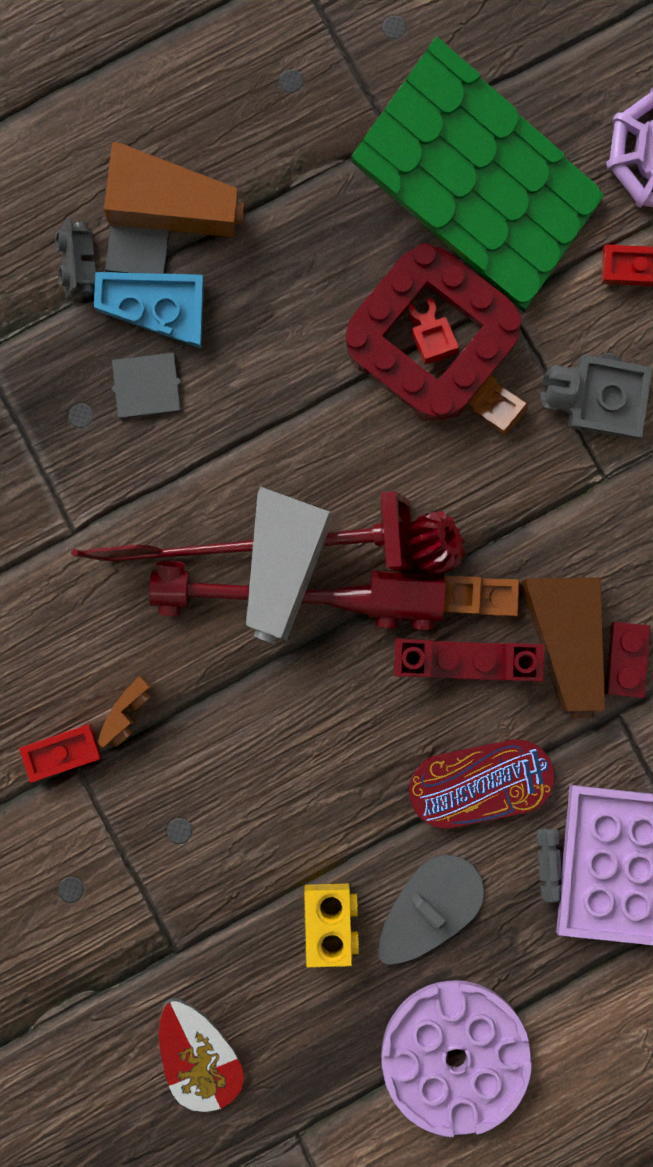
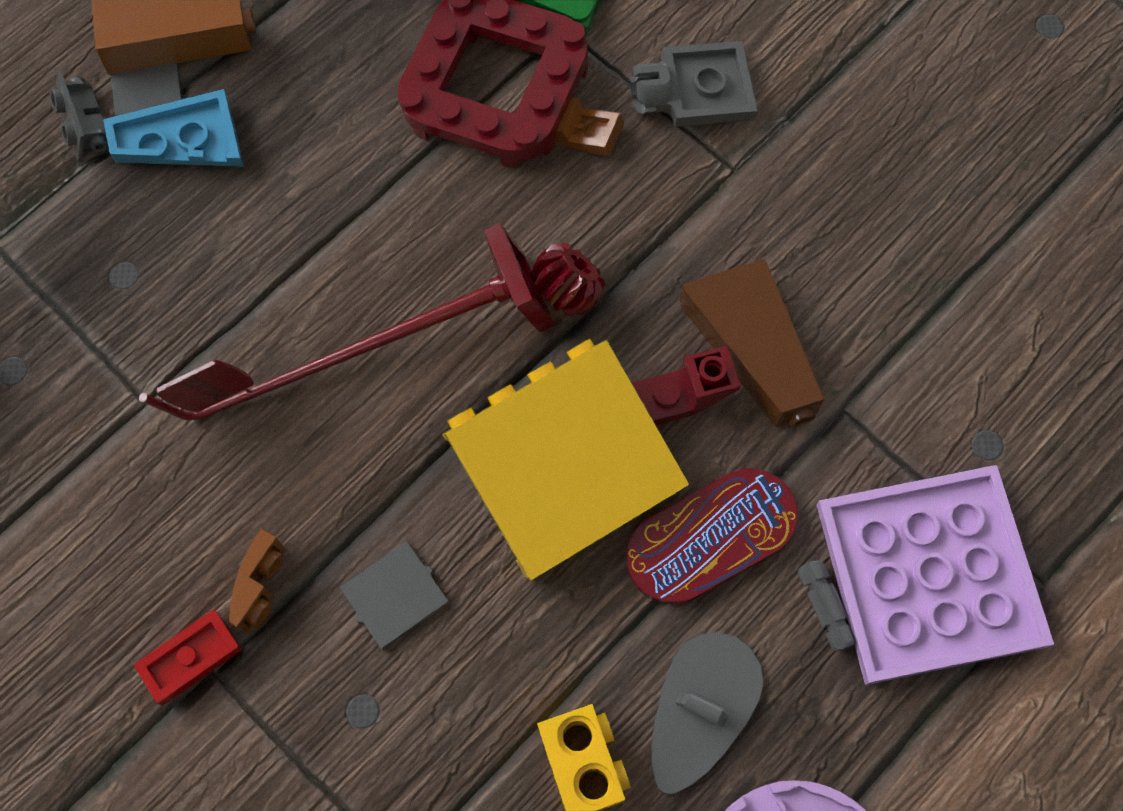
camera: 15 degrees left, 15 degrees down
dark grey piece [111,353,181,419] -> none
dark red bar [149,561,446,630] -> none
light grey slope [246,487,334,644] -> none
red plate [409,298,459,365] -> none
dark orange slope [444,576,520,617] -> none
dark red plate [605,622,650,698] -> none
none -> dark grey piece [340,541,449,650]
none -> yellow panel [442,339,689,580]

